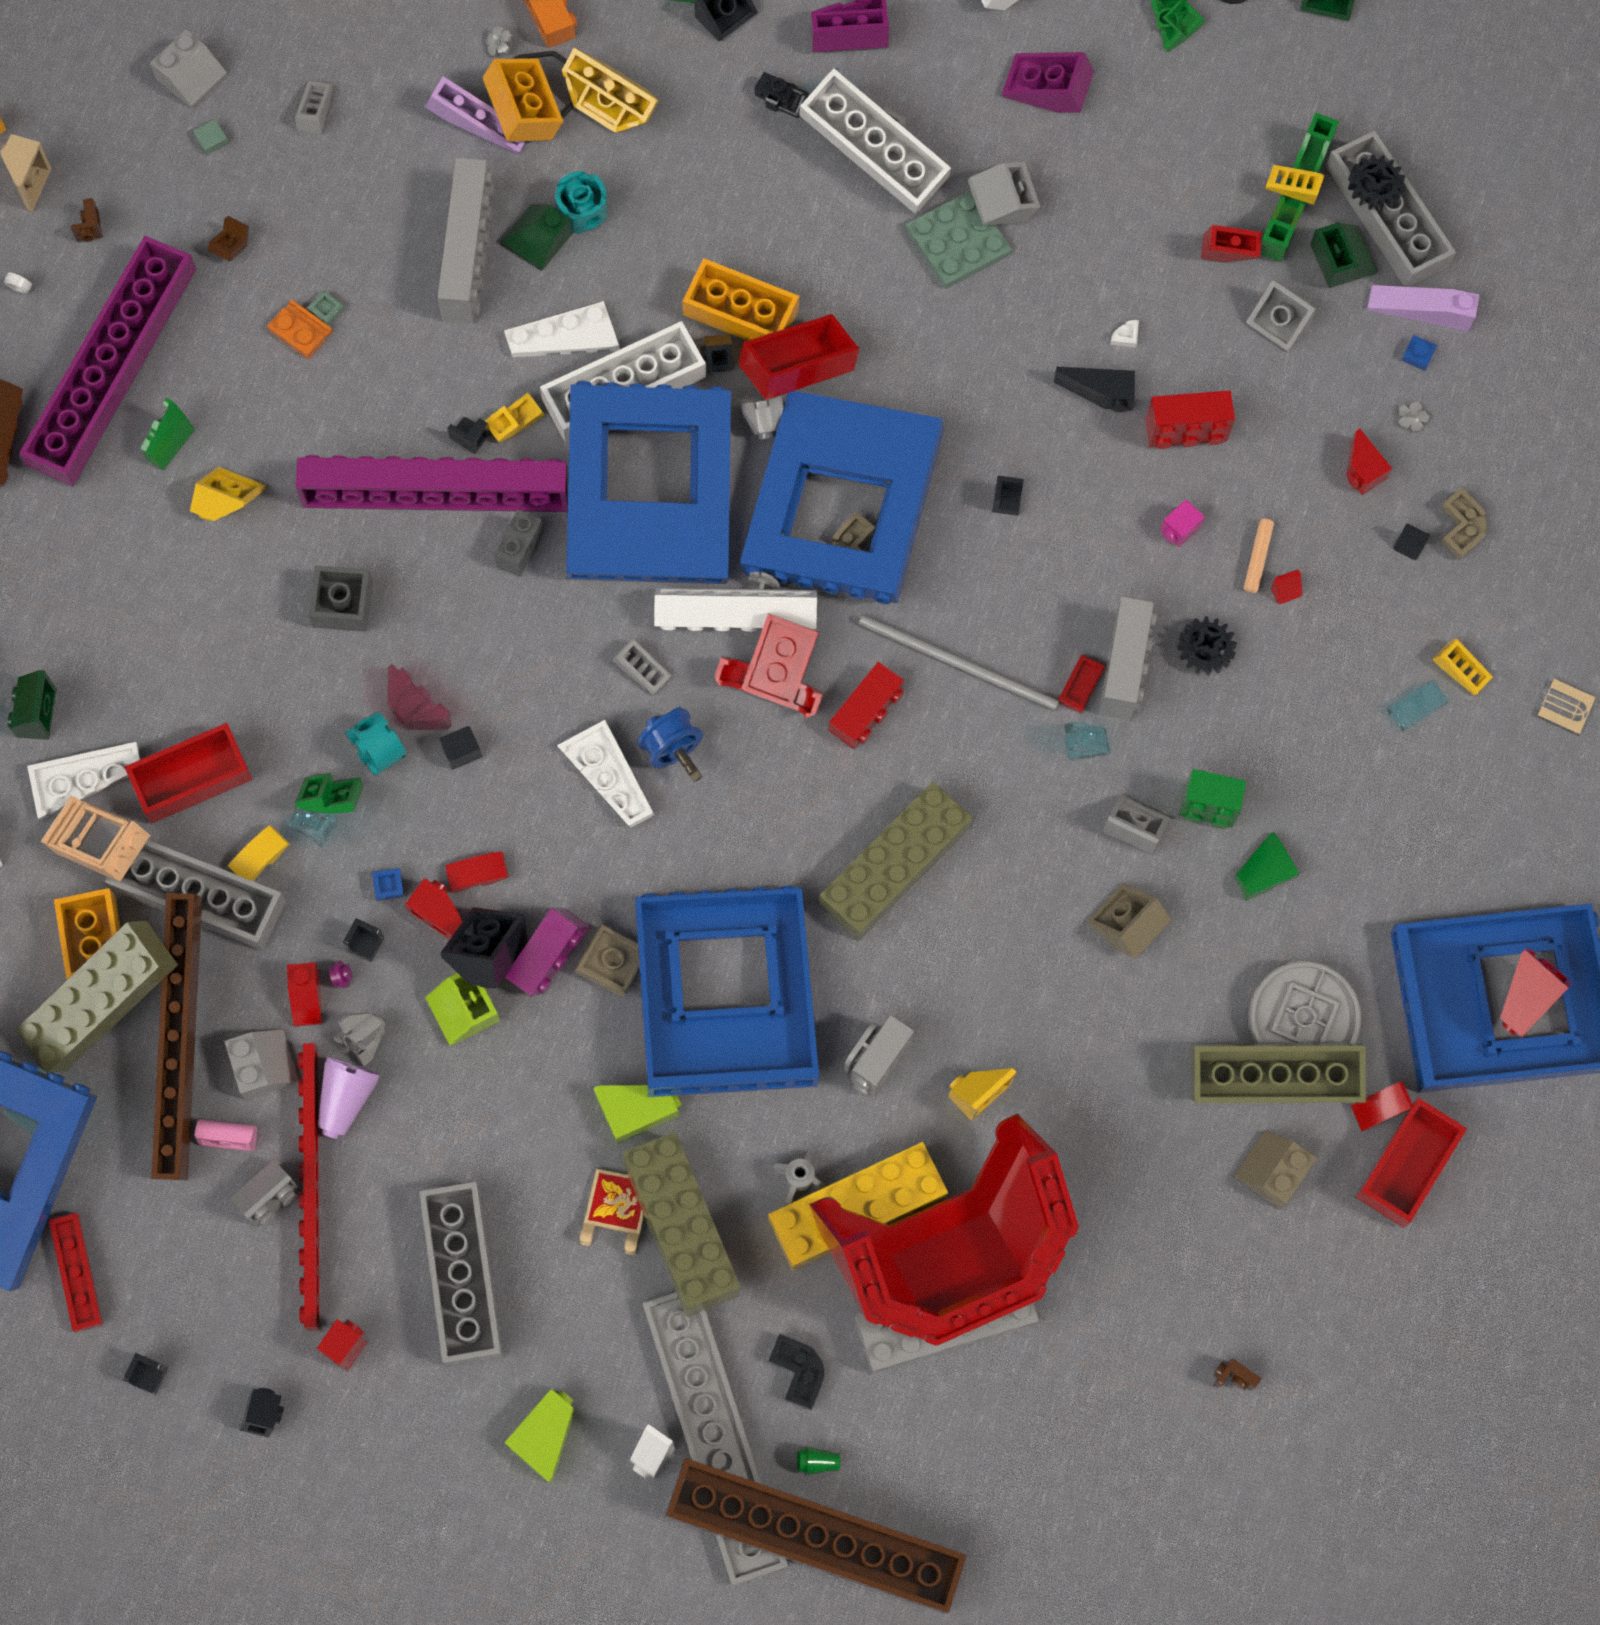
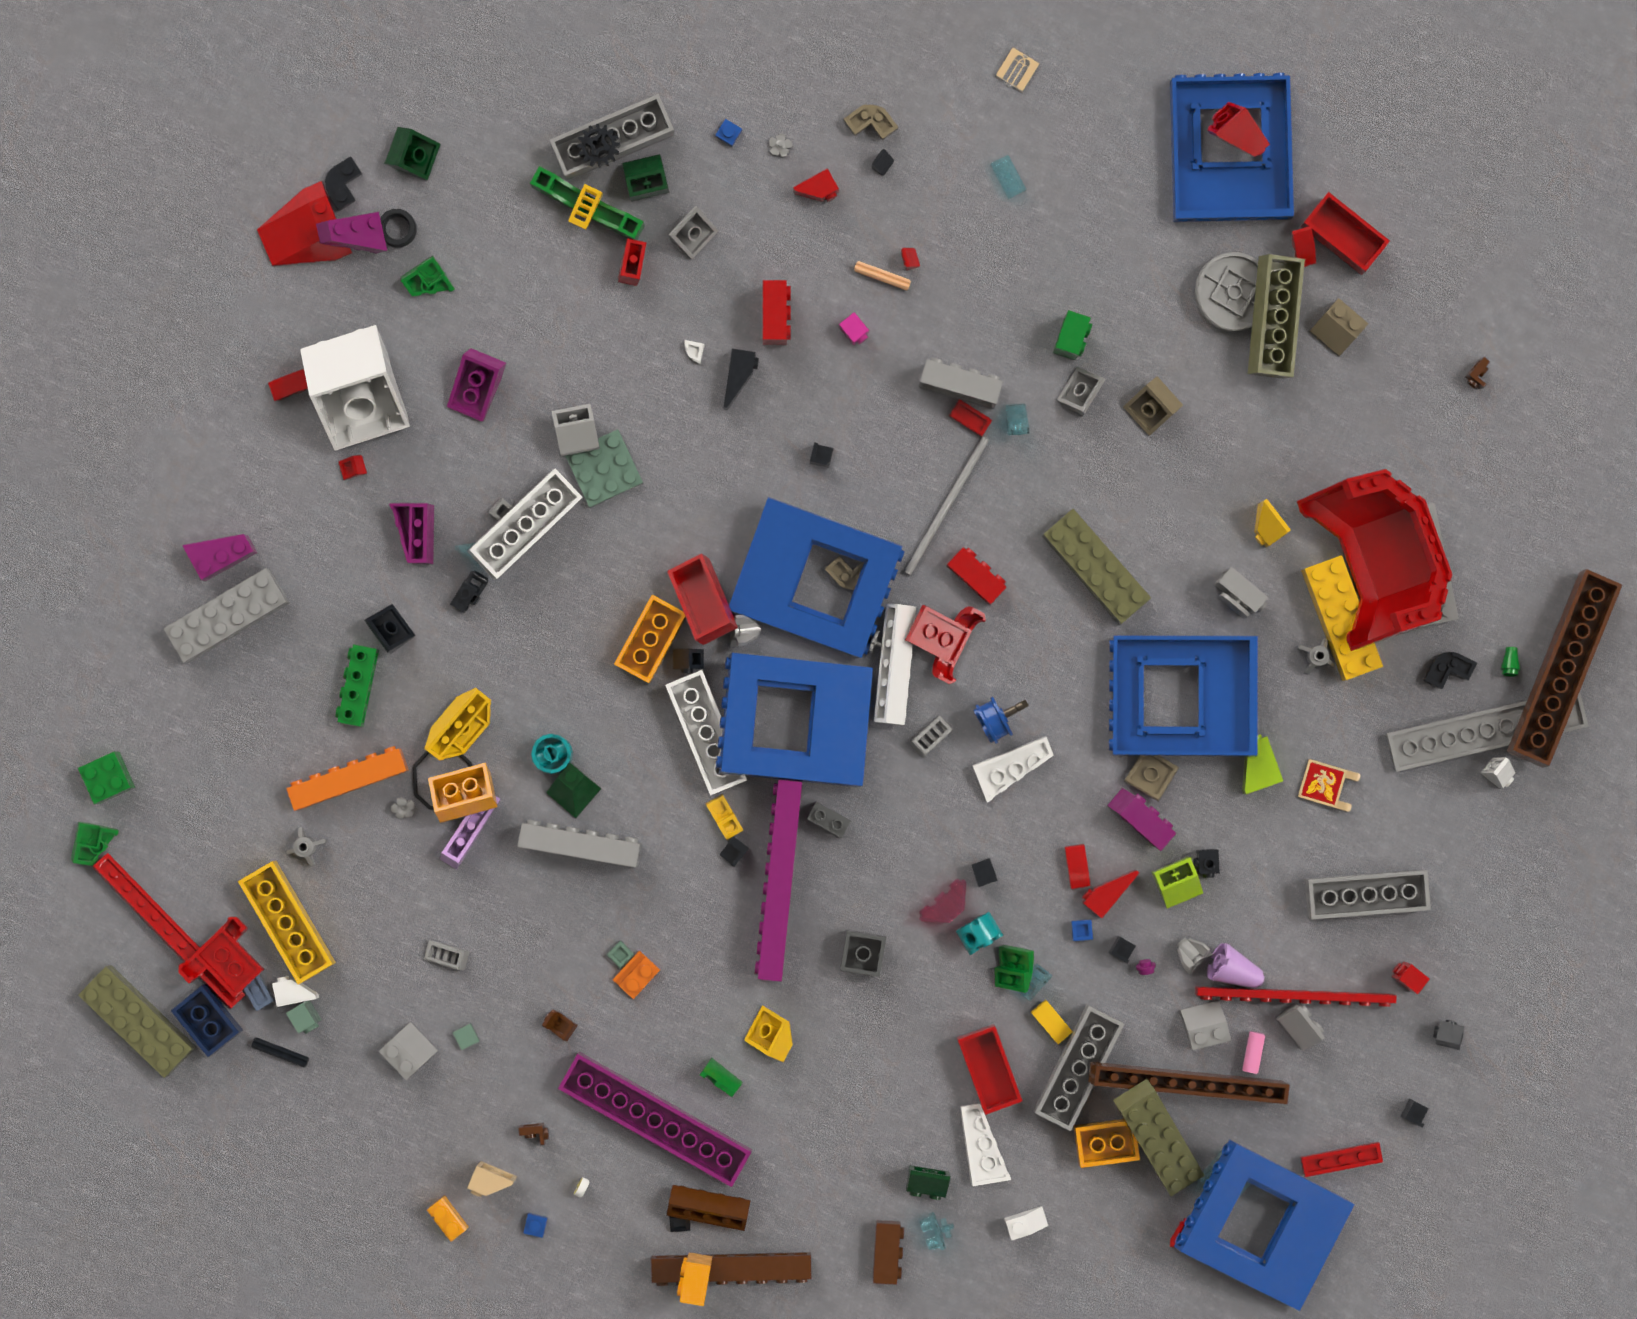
camera: 85 degrees left, 15 degrees up
light nougat door [41,796,151,882] -> none
red slope [287,962,323,1027] -> none
black slope [440,907,528,989] -> none
white wing [504,301,620,358] -> none
lime slope [505,1388,575,1484] -> none
olive brick [622,1132,741,1317] -> none
black gear [1177,616,1237,675] -> none
green slope [1234,832,1299,901] -> none
lavender slope [1367,285,1480,331] -> none
yellow slope [1432,638,1493,696] -> none
none -> black brick [1193,849,1220,878]

